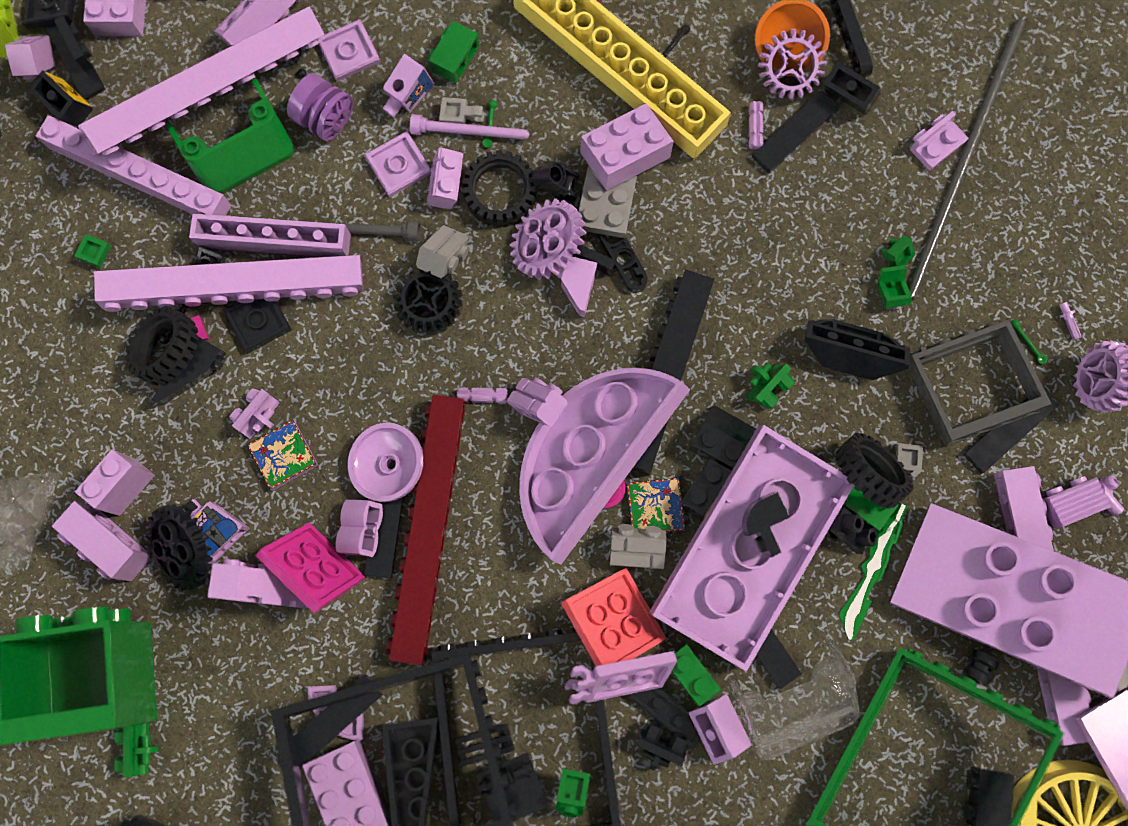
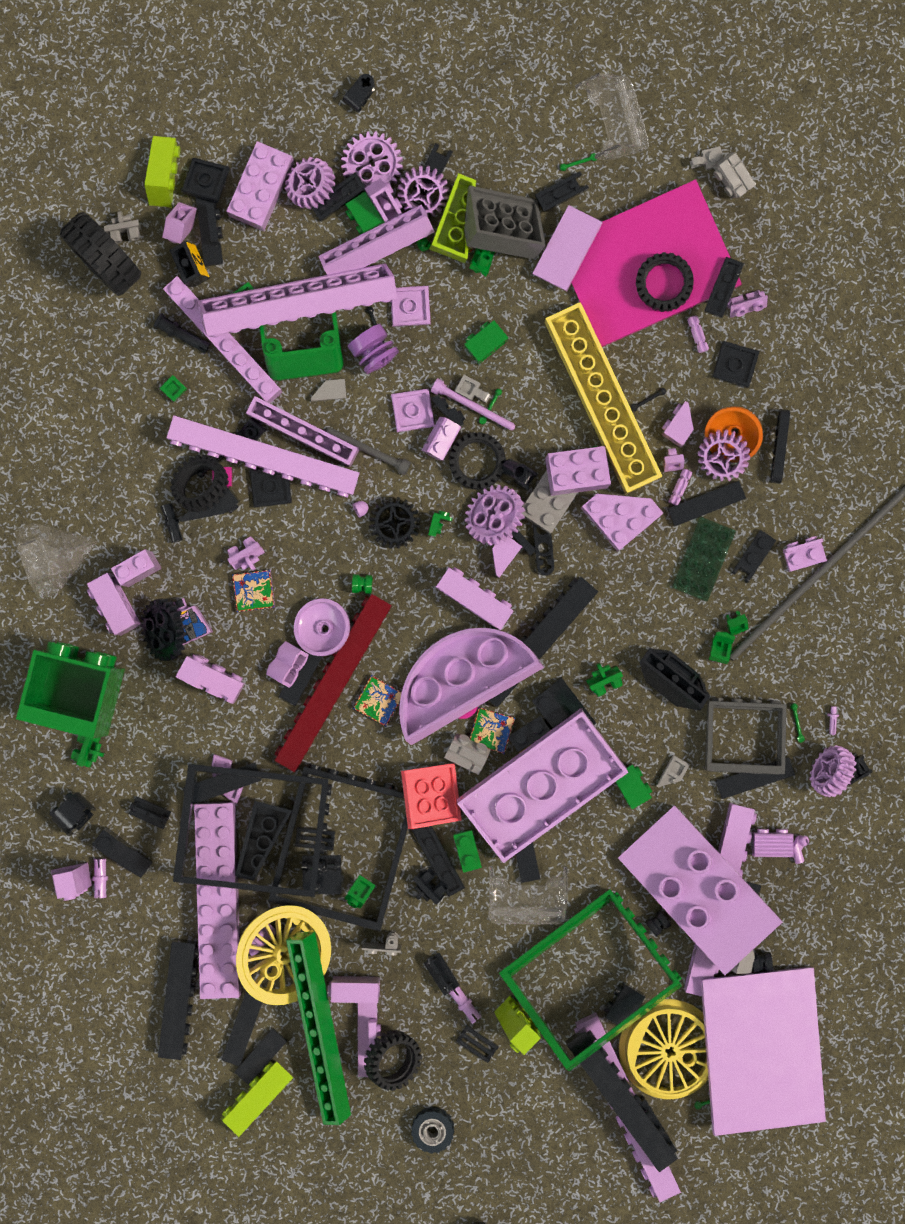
camera: 20 degrees right, 10 degrees up
dark pink plate [256,522,365,614] -> none
lavender torso [382,54,435,118] -> none
light grey brick [416,225,469,278] -> none
lavender axle [457,388,508,403] -> none
lavender brick [507,377,568,427] -> none
lavender tile [565,651,677,704] -> none
lavender brick [689,694,752,765] -> none
black brick [742,492,790,557] -> none
black brick [823,62,881,115] -> none
black hips [829,506,878,554] -> none
black tyre [835,433,913,509] -> none
green sword [839,503,908,641] -> none
none -> black hinge [129,796,171,829]
none -> black pin [153,313,211,354]
none -> black pin [160,503,183,543]
none -> light grey tile [311,379,347,402]
none -> lavender hinge [352,501,368,518]
none -> green wheel [352,574,373,594]
none -> tile [353,675,402,727]
none -> green bracket [428,511,452,538]
none -> black slope [432,394,465,428]
none -> lavender brick [436,567,513,631]
none -> lavender brick [581,494,663,552]
none -> lavender slope [662,401,694,448]
none -> lavender tile [663,448,685,472]
none -> clear green tile [671,516,736,602]
none -> black hinge [731,530,776,583]

